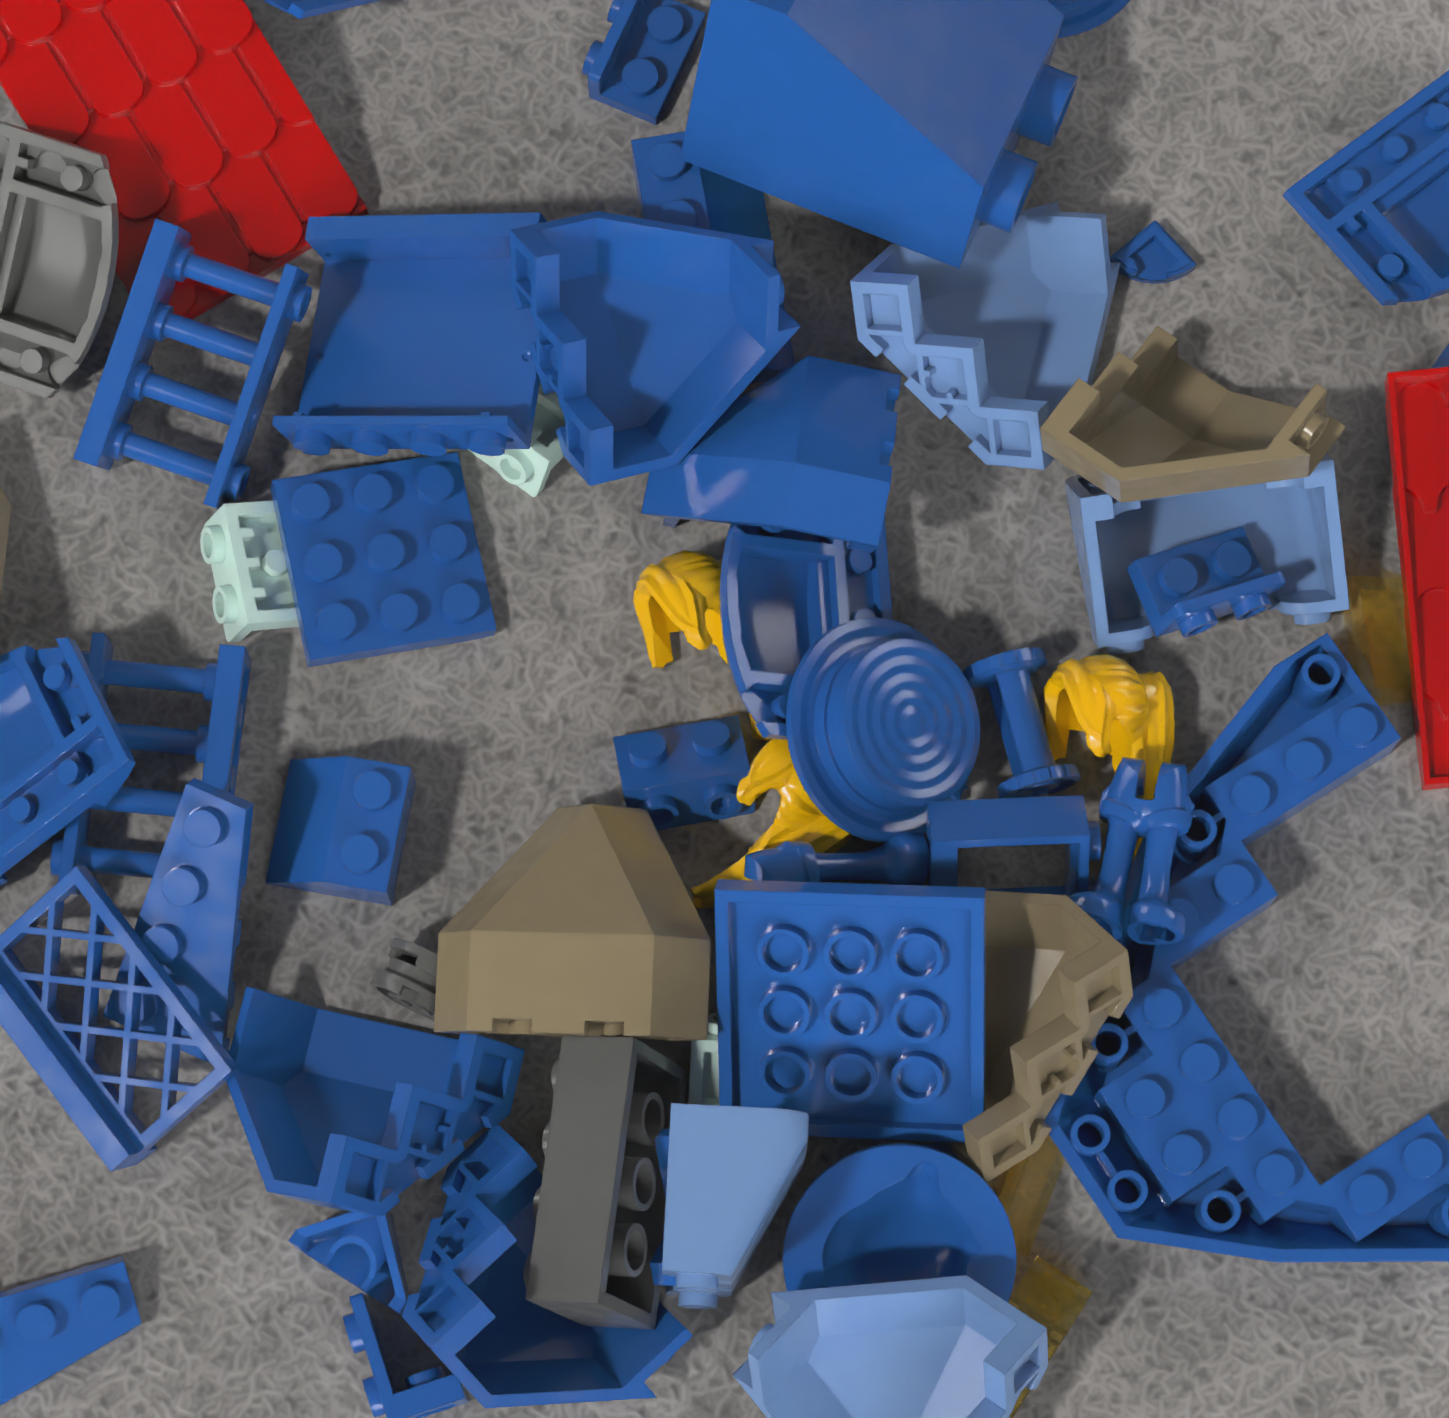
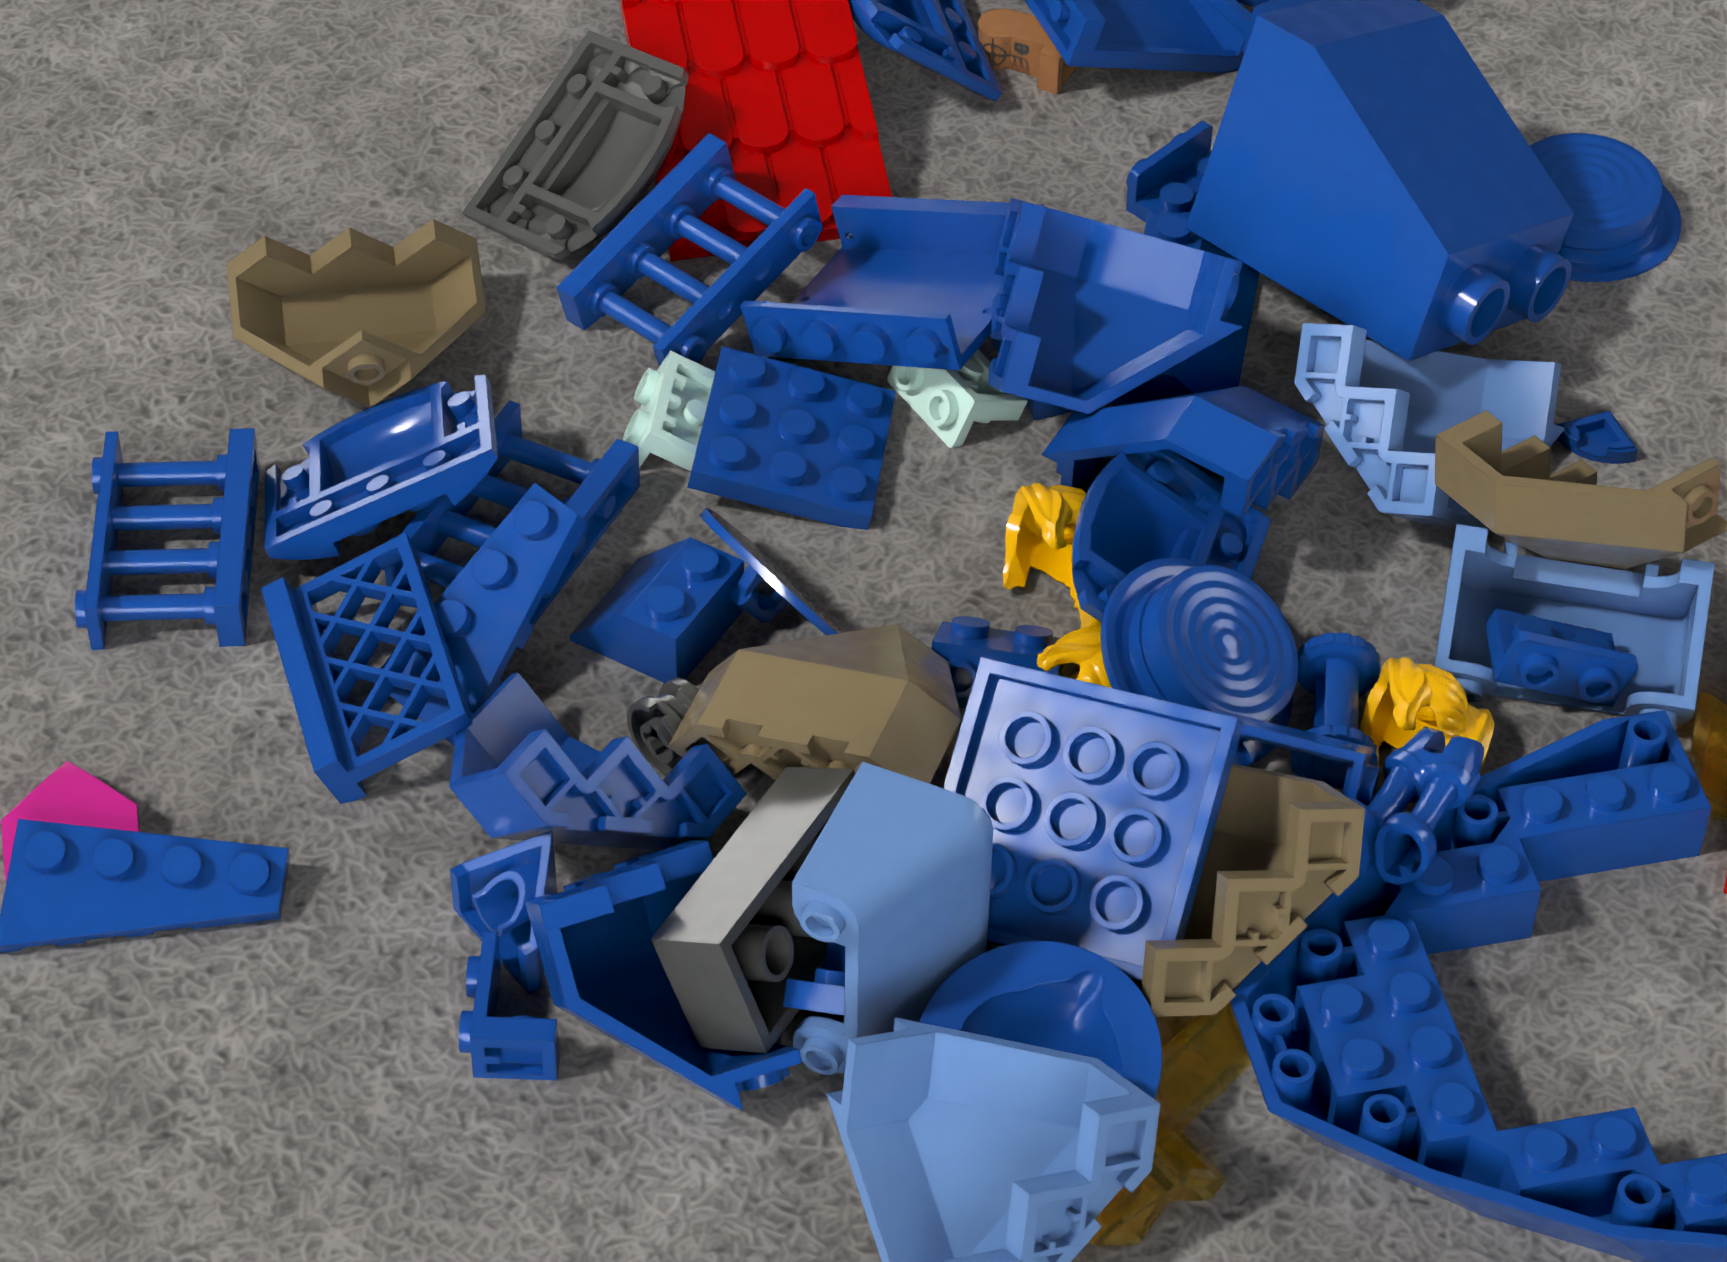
camera: 20 degrees right, 30 degrees down
none -> blue shield [700,508,843,635]

